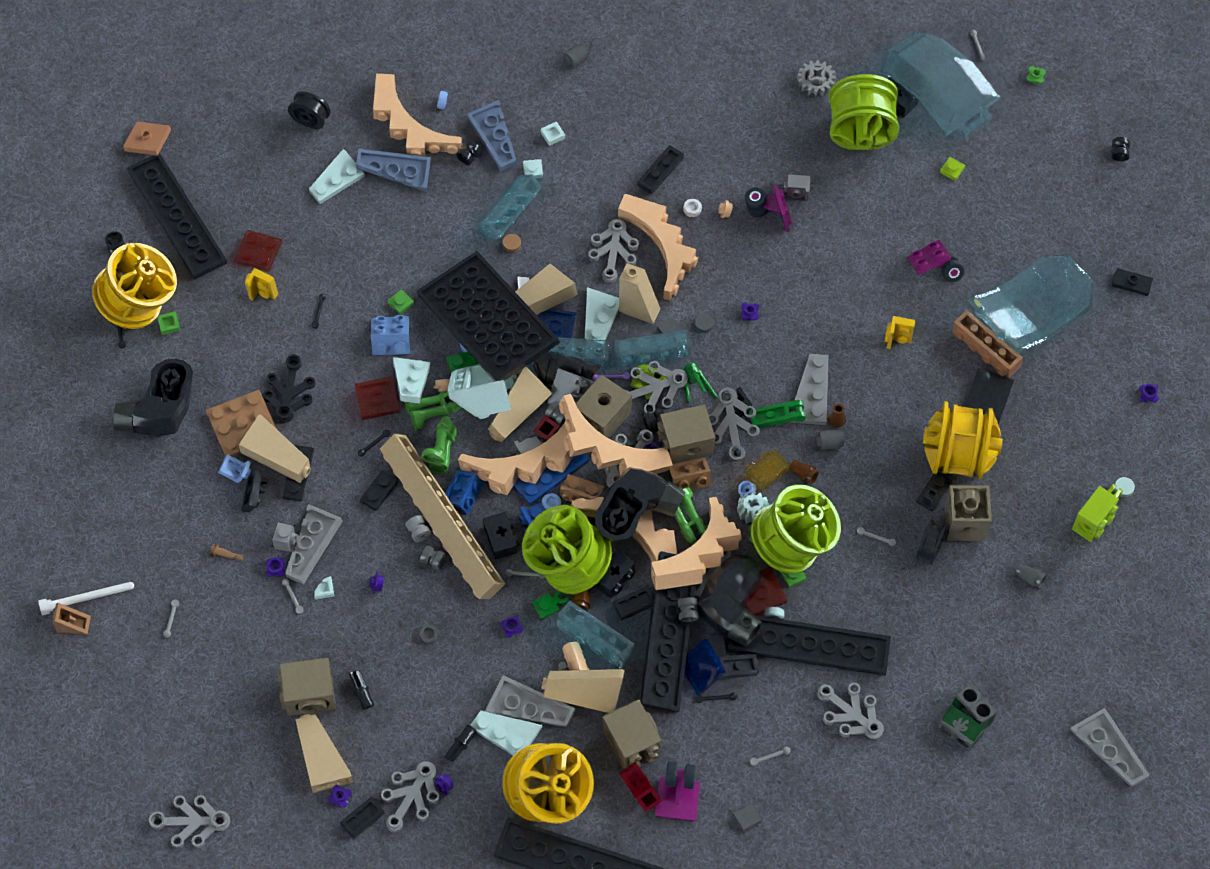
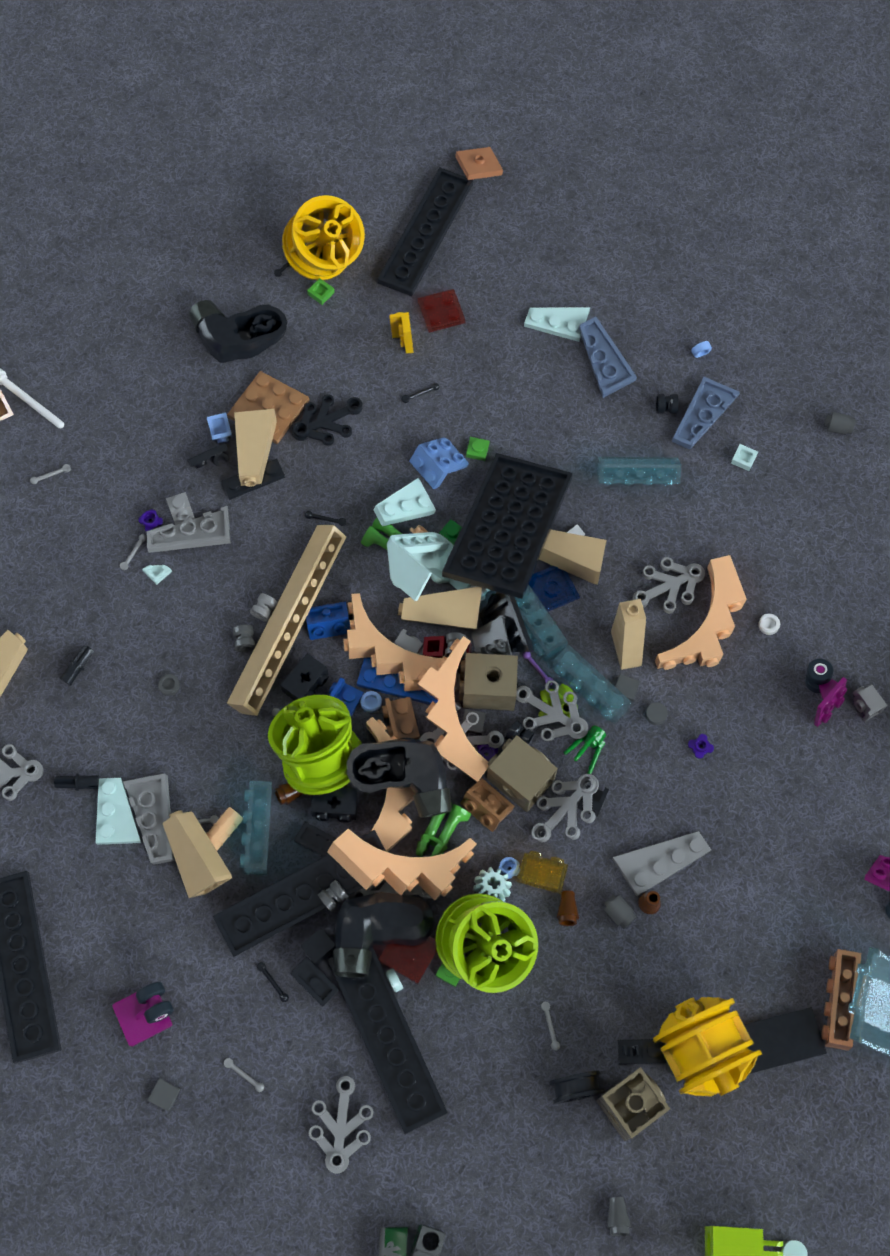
camera: 55 degrees right, 5 degrees up
black wheel [105,231,125,255] -> none
medium nougat piece [210,544,243,562] -> none
dark tan brick [277,658,336,716] -> none
black wheel [288,91,331,130] -> none
clear red plate [355,376,400,420] -> none
black plate [360,470,398,511] -> none
dark purple plate [369,571,384,594] -> none
light nougat arch [373,74,462,156] -> none
bright green piece [421,416,457,475] -> none
dark purple plate [435,773,454,796] -> none
dark purple plate [500,616,523,638] -> none
yellow wheel [502,743,594,823] -> none
medium nougat tile [503,234,521,253] -> none
light aqua plate [523,159,543,179] -> none
green plate [532,591,569,620] -> none
light aqua wing [585,288,619,347] -> none
dark tan brick [602,700,662,769] -> none
dark red brick [619,762,662,813] -> none
black plate [637,145,684,194] -> none
clear blue tile [685,639,726,695] -> none
light nougat plate [718,200,733,218] -> none
green plate [750,400,806,430] -> none
yellow bracket [884,316,915,349] -> none

